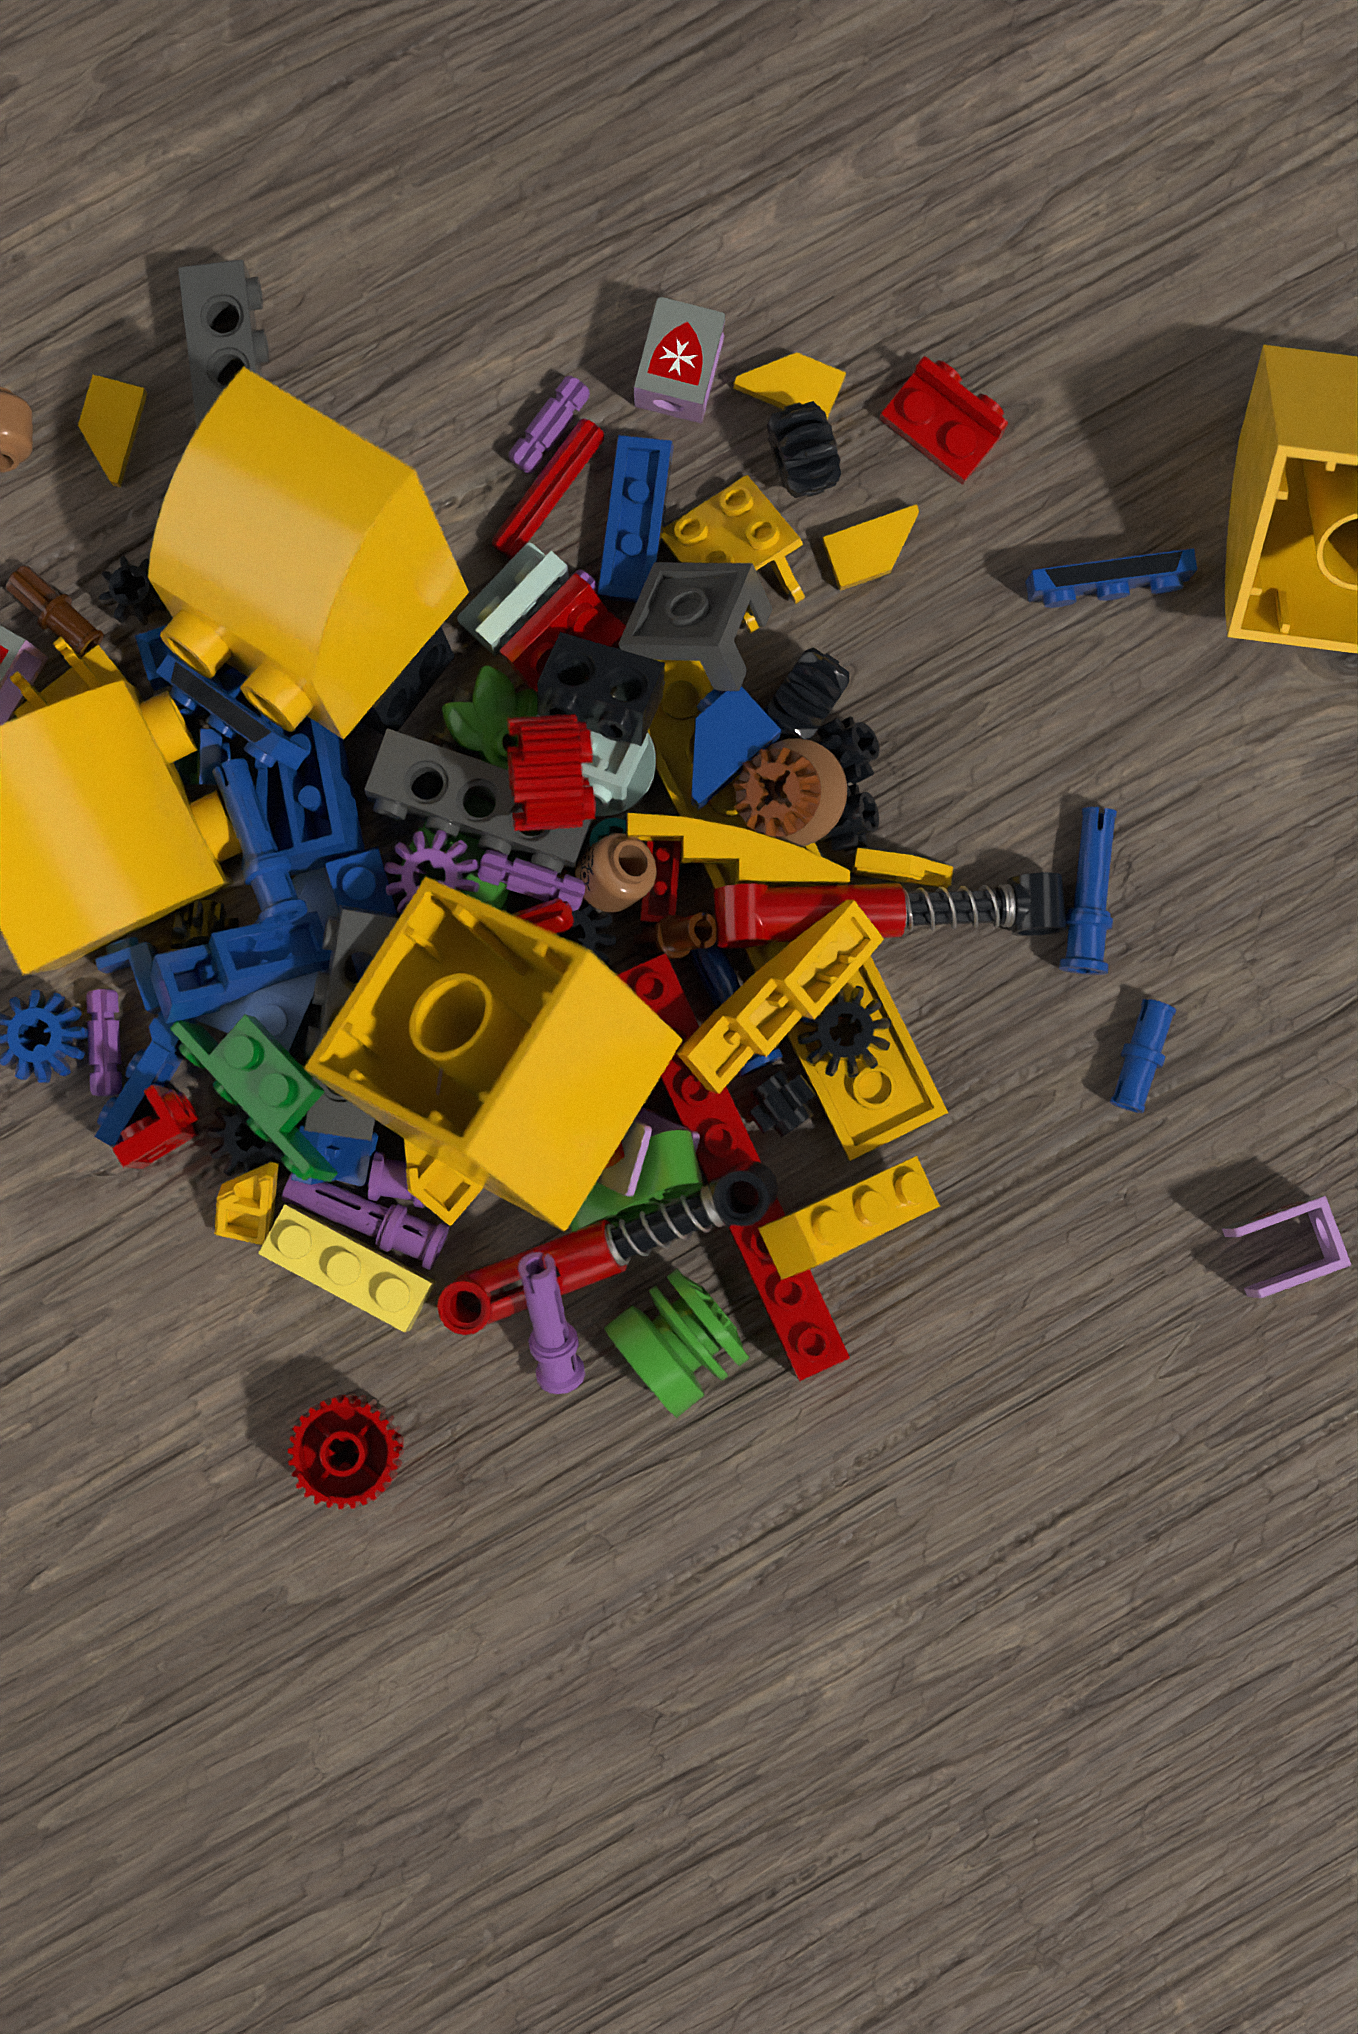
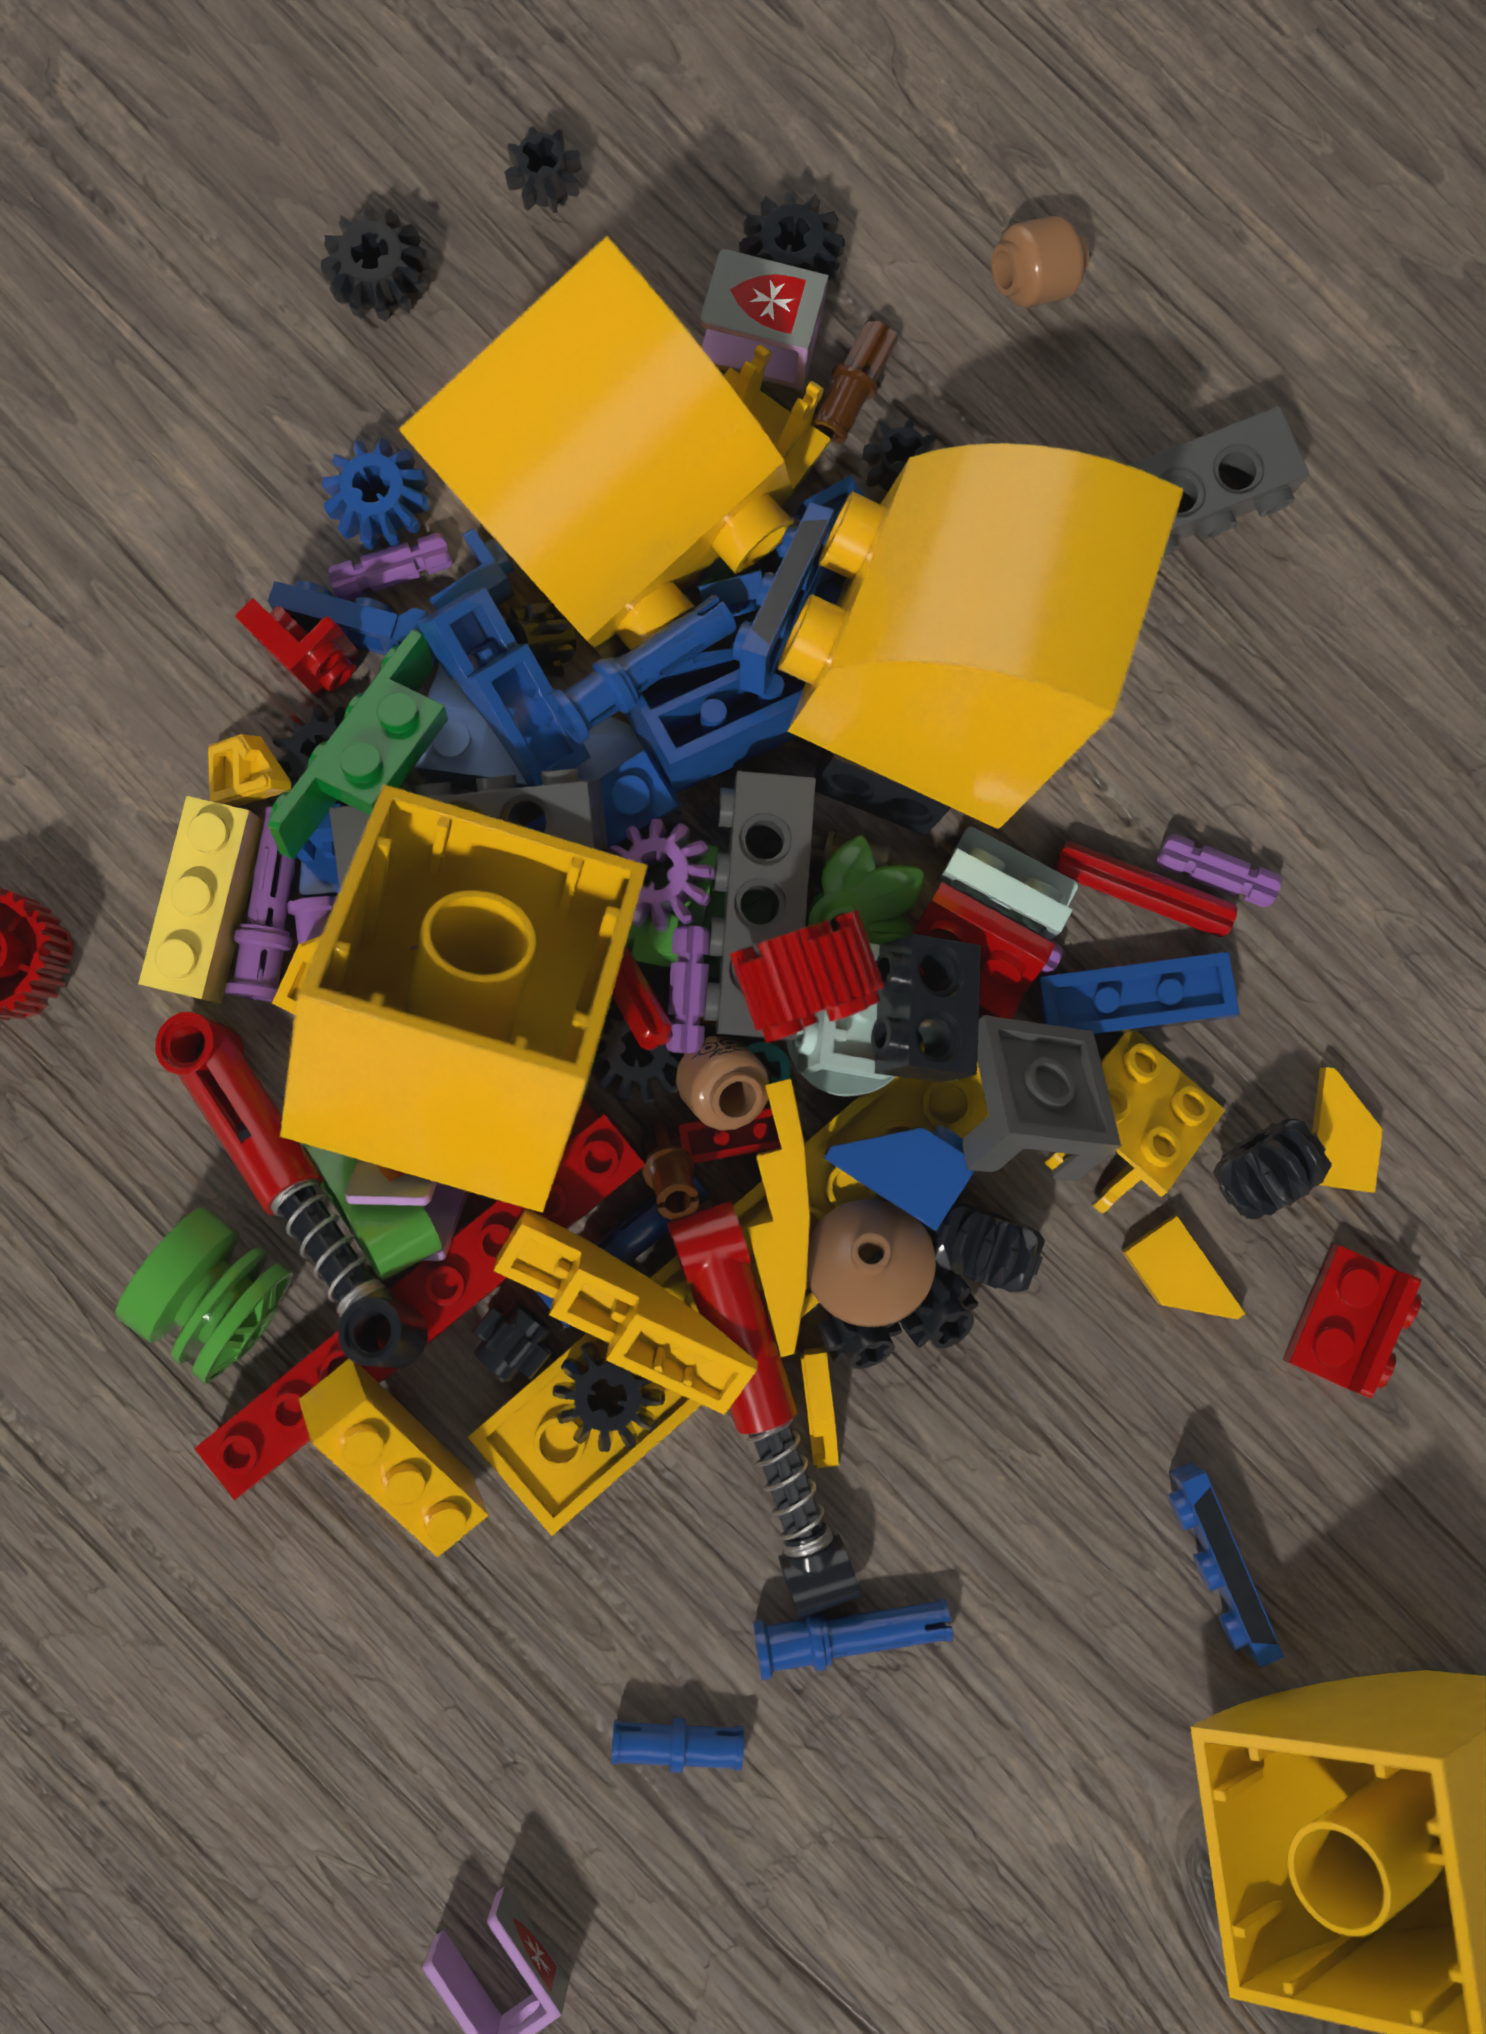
camera: 80 degrees right, 0 degrees up
yellow tile [78,374,148,488] -> none
medium lavender pin [518,1252,585,1394] -> none
piece [634,297,725,424] -> none
dark orange gear [733,747,821,837] -> none

